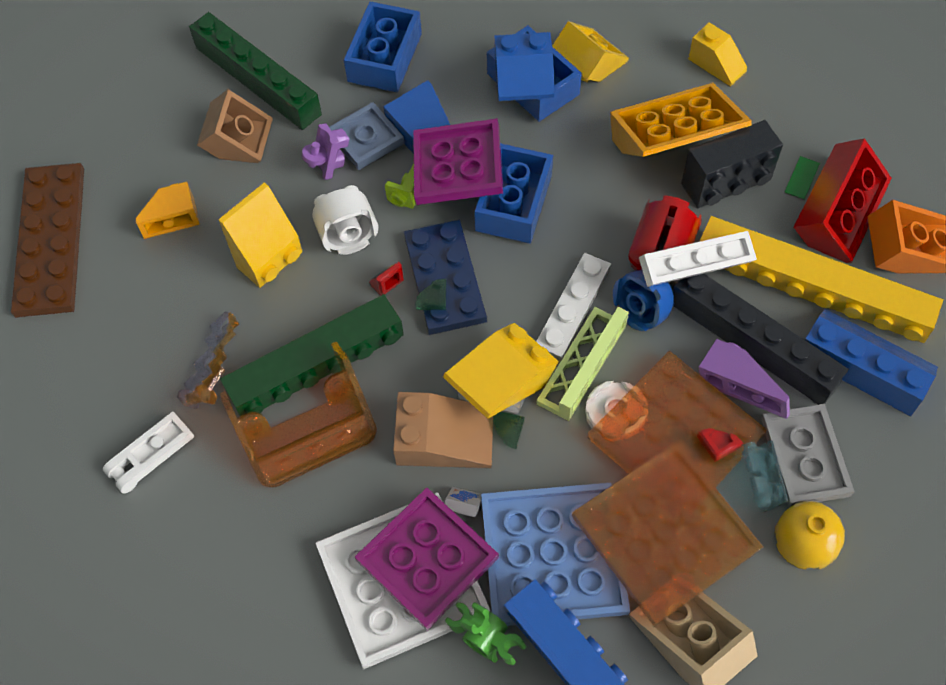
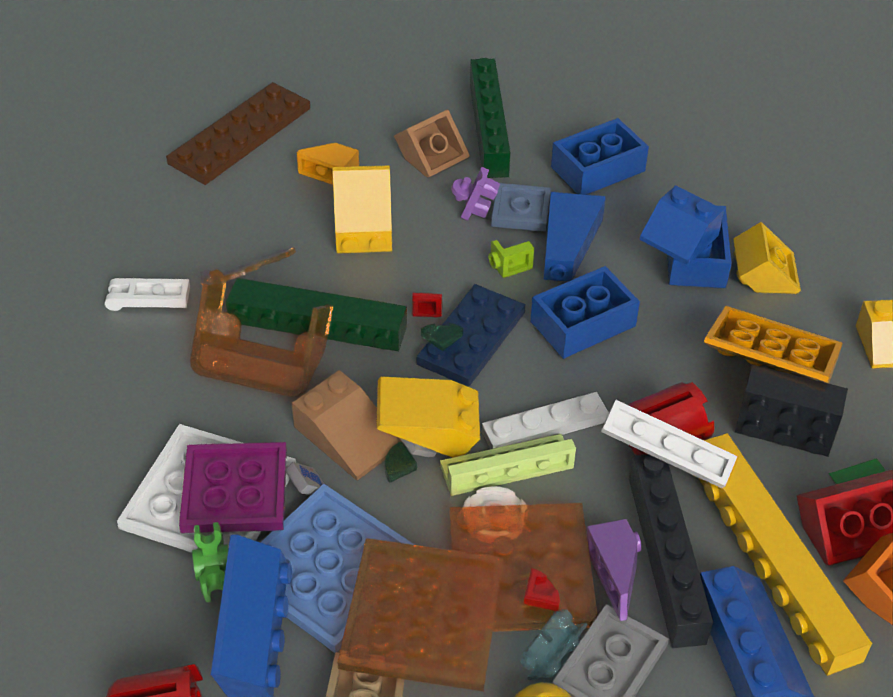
camera: 40 degrees right, 15 degrees down
white brick [312,185,379,255] -> none
magenta plate [413,118,503,205] -> none
blue cylinder [613,269,674,331] -> none

